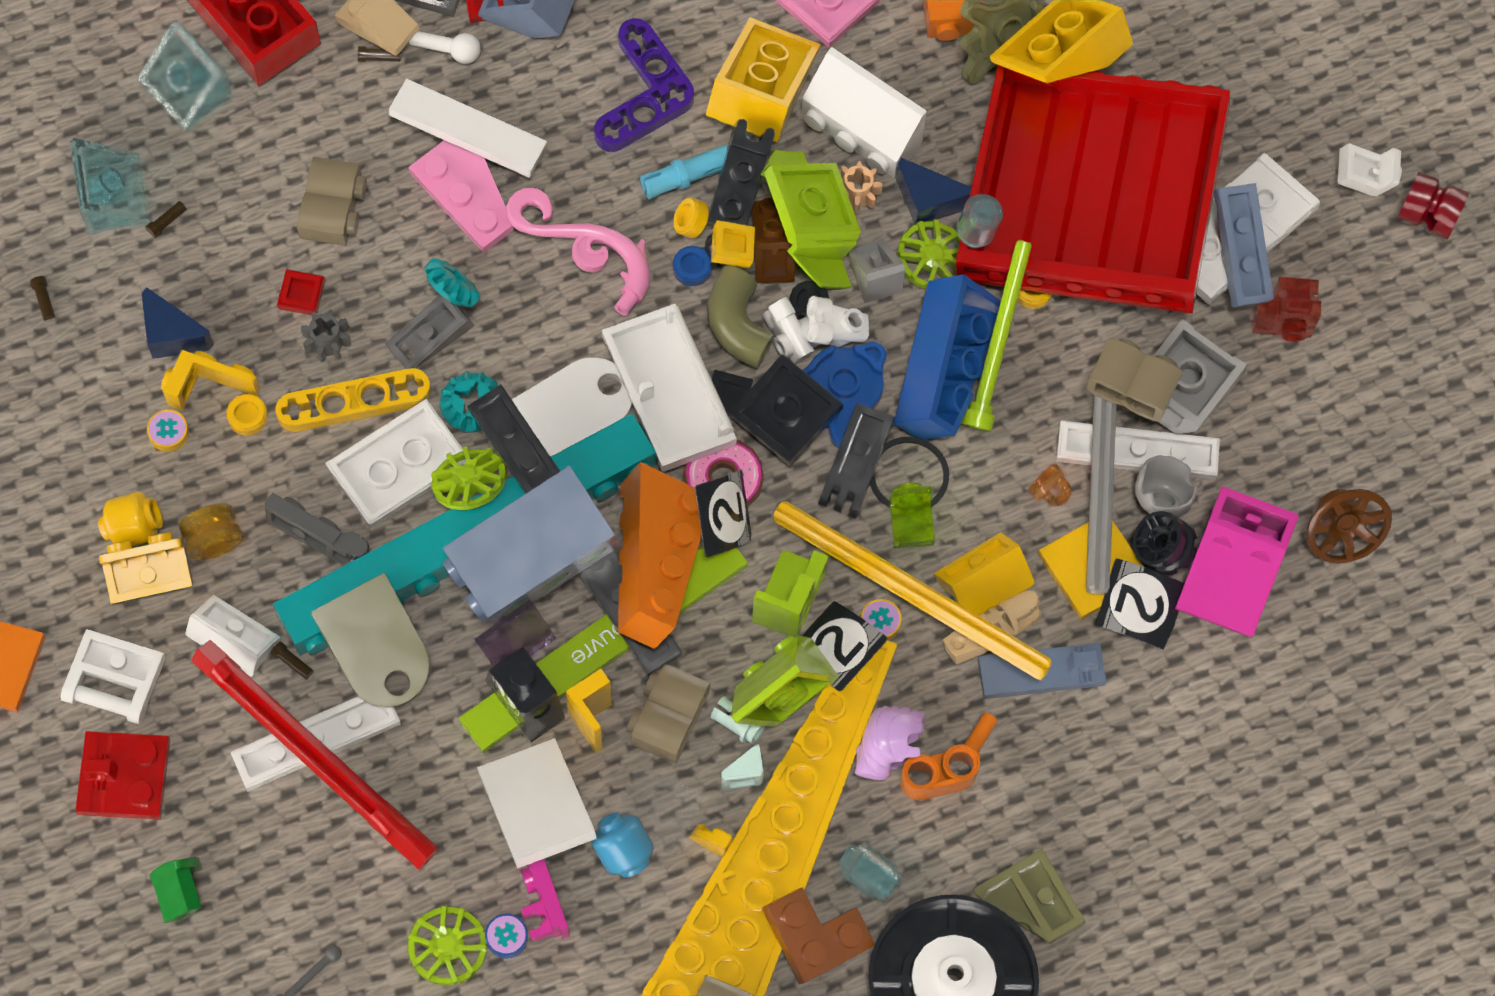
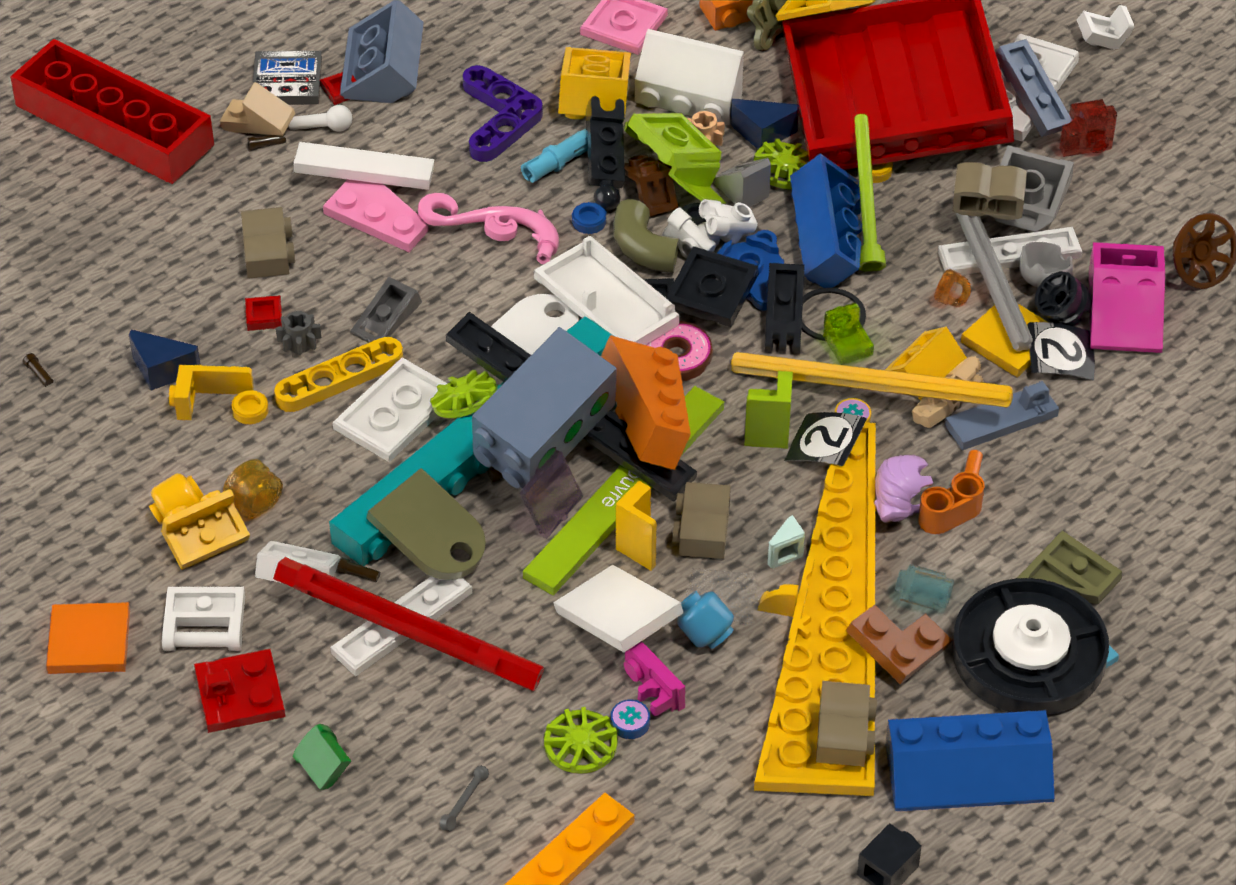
camera: 15 degrees left, 20 degrees down
clear light blue slope [70,138,149,234] -> none
clear light blue slope [137,20,233,131] -> none
dark brown piece [145,201,187,238] -> none
tile [147,410,189,452] -> none
dark grey hinge [265,492,369,566] -> none
teal gear [424,258,481,308] -> none
teal gear [440,370,499,432] -> none
black torso [486,647,565,742] -> none
yellow tile [673,197,709,239] -> none
sticker [695,469,752,557] -> none
light aqua pin [710,696,765,744] -> none
yellow plate [711,220,755,269] -> none
lime slope [731,635,839,727] -> none
clear light blue brick [957,194,1003,248] -> none
dark red wheel [1397,171,1470,240] -> none

